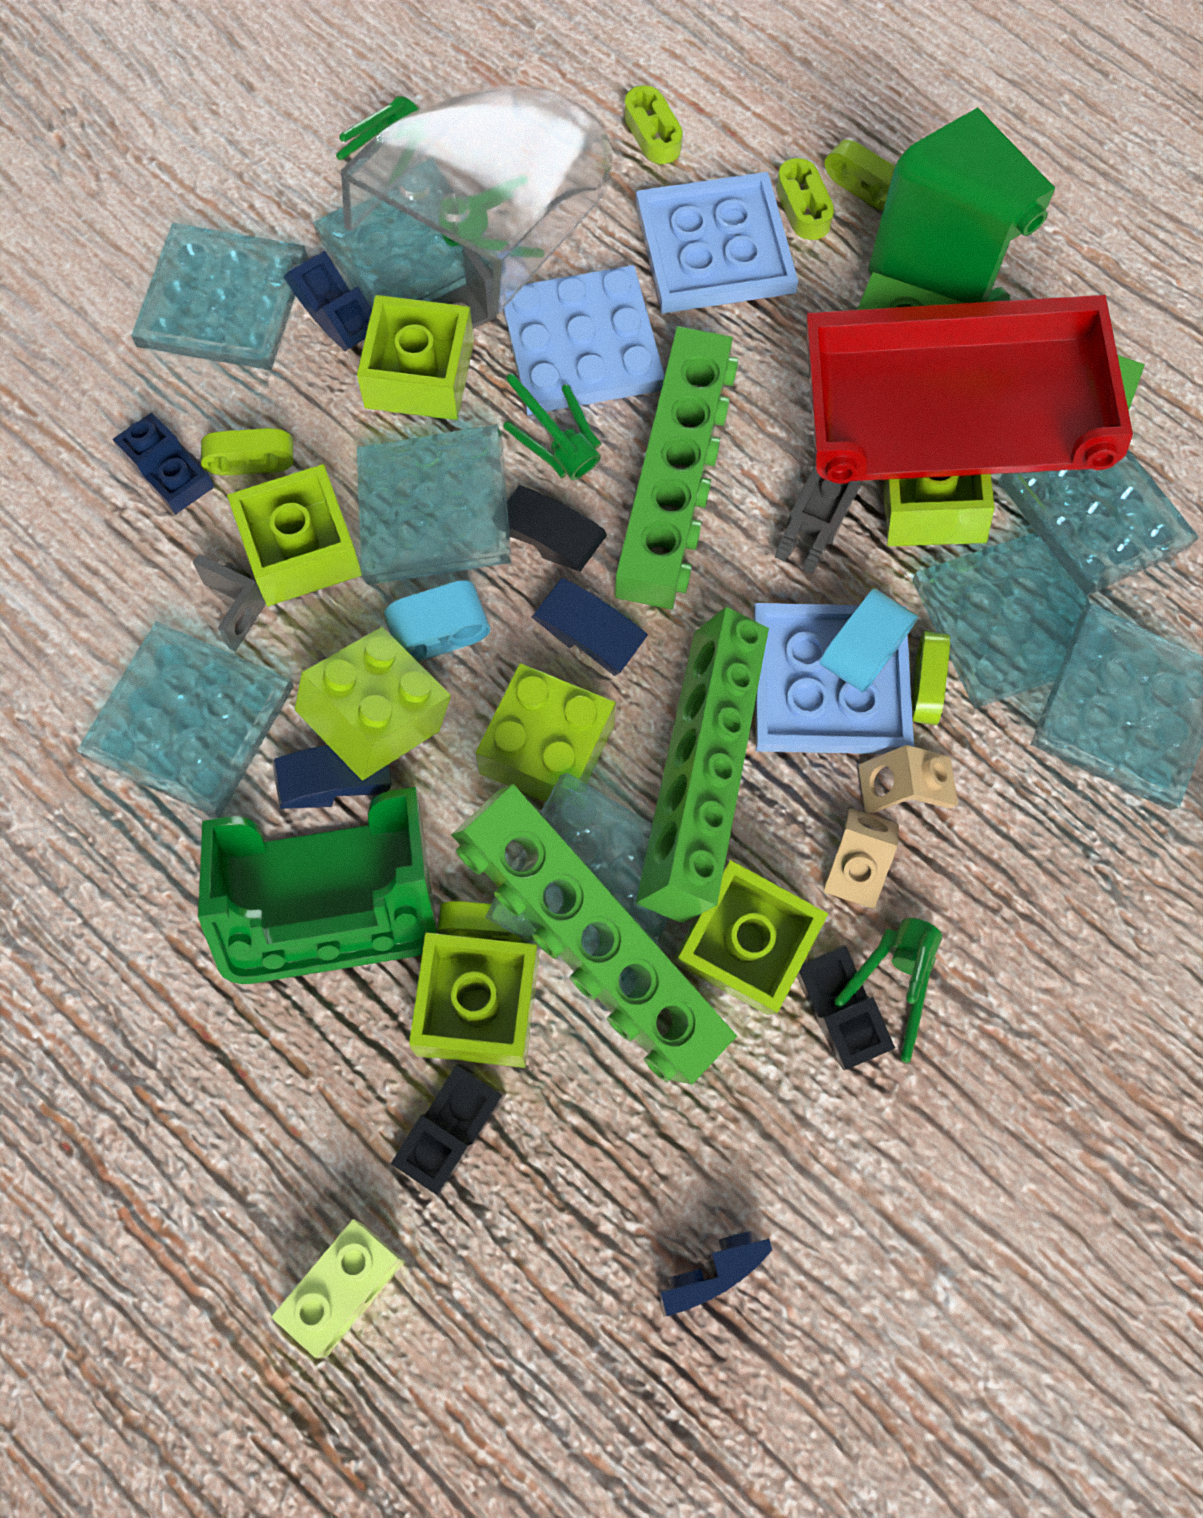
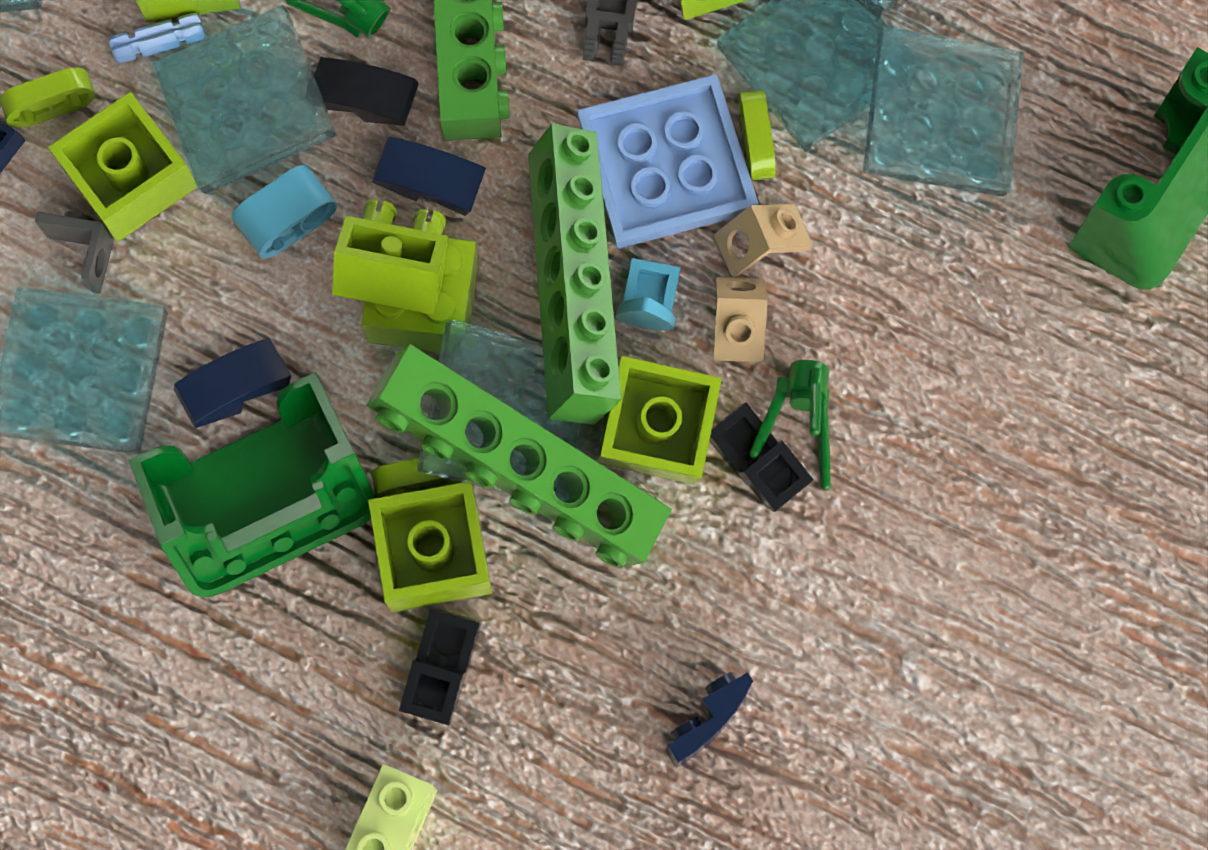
camera: 15 degrees left, 5 degrees up
lime brick [294,627,451,781] -> none
medium azure beam [820,588,918,693] -> none
none -> light blue axle [109,12,205,63]
none -> lime brick [332,199,448,315]
none -> medium azure tile [615,258,681,331]

